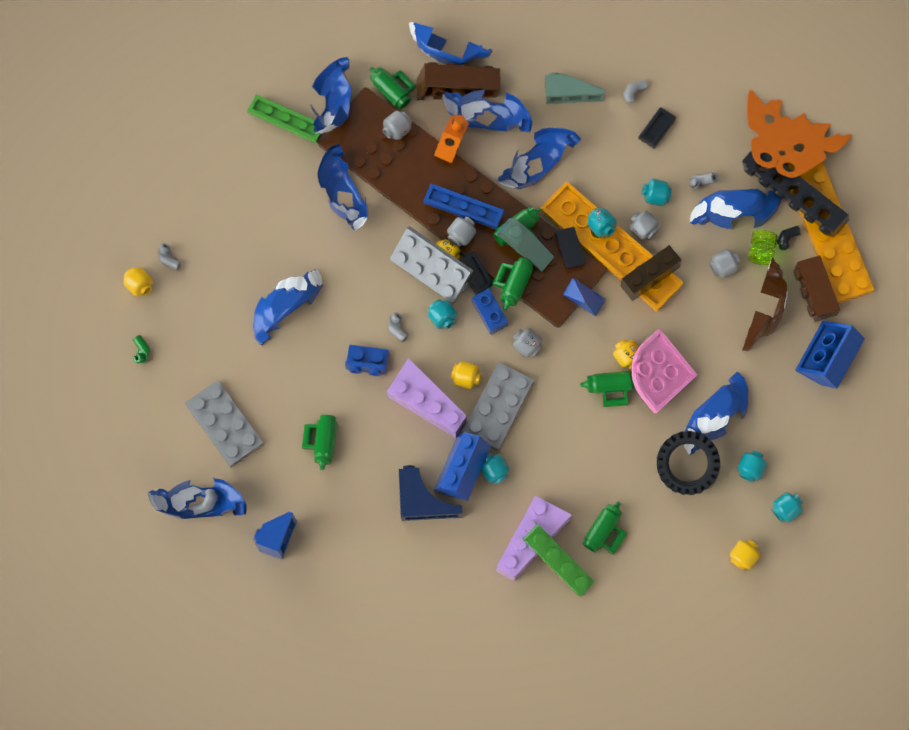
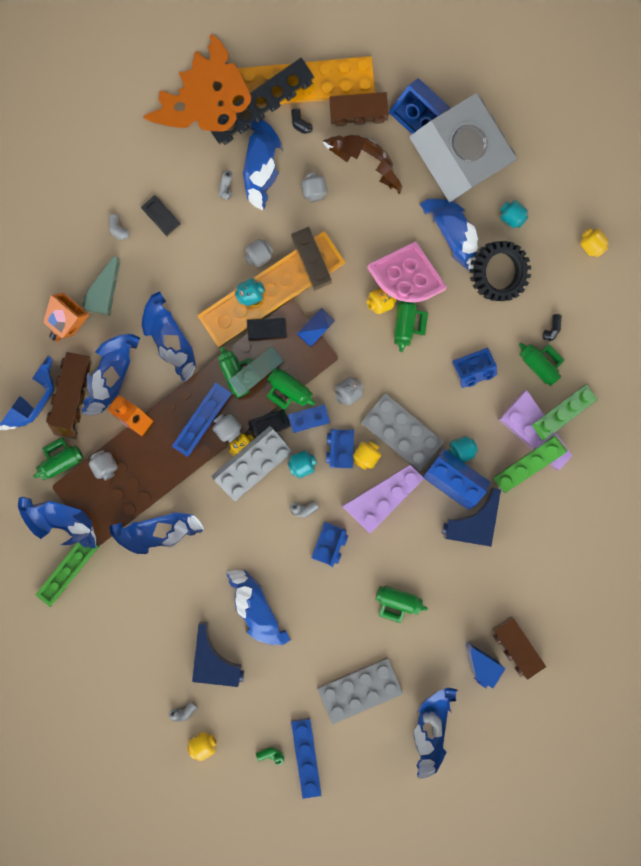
camera: 85 degrees left, 15 degrees up
teal head [641,179,672,206] -> none
clear neon green wheel [748,230,778,265] -> none
teal head [772,492,803,523] -> none
none -> orange torso [44,292,89,342]
none -> dark blue arch [192,622,244,687]
none -> blue plate [291,718,322,799]
none -> blue bracket [326,429,354,468]
none -> light grey panel [409,93,517,203]
none -> blue bracket [452,348,497,388]
none -> reddish brown brick [492,616,546,680]
none -> bright green plate [493,435,567,493]
none -> black arm [542,314,562,342]

